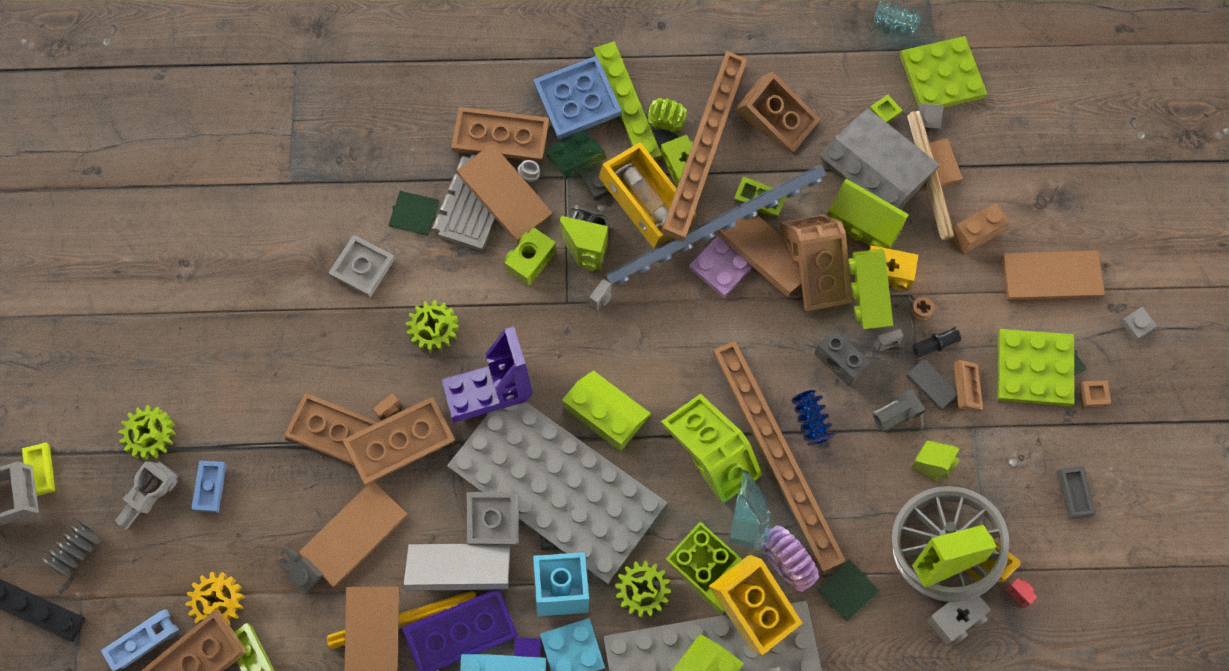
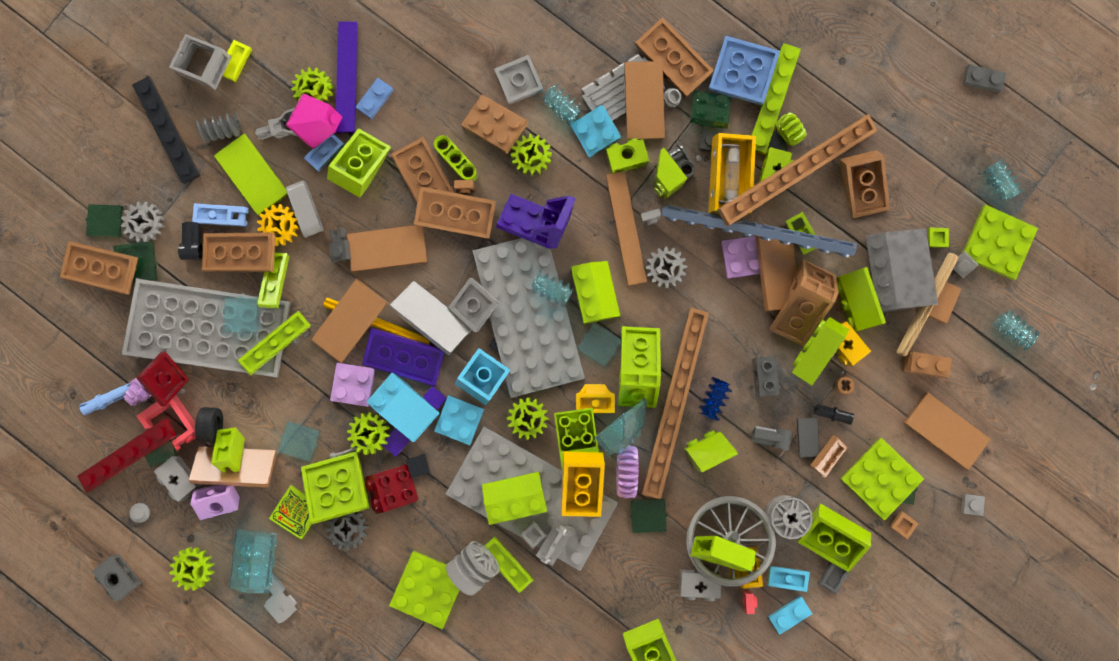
camera: 40 degrees right, 15 degrees up
clear green piece [388,191,439,236] -> none
light grey tile [874,329,904,352] -> none
lime slope [911,440,959,482] -> none
none -> lime tile [214,133,288,216]
none -> dark pink slope [286,94,342,149]
none -> light grey beam [286,180,324,238]
none -> lime slope [327,128,391,198]
none -> dark purple tile [335,21,358,133]
none -> medium blue plate [356,77,394,120]
none -> lime beam [434,135,478,182]
none -> medium nougat plate [461,95,528,154]
none -> clear light blue piece [531,270,575,307]
none -> clear light blue piece [542,83,583,125]
none -> medium azure plate [571,105,622,158]
none -> yellow slope [576,384,615,413]
none -> clear light blue piece [577,323,621,367]
none -> medium nougat tile [606,171,647,286]
none -> light grey gear [645,247,687,289]
none -> lime slope [684,430,738,472]
none -> light grey wheel [764,495,813,539]
none -> medium azure plate [767,565,810,592]
none -> medium azure plate [768,596,812,635]
none -> lime slope [798,503,871,572]
none -> clear light blue piece [992,310,1039,351]

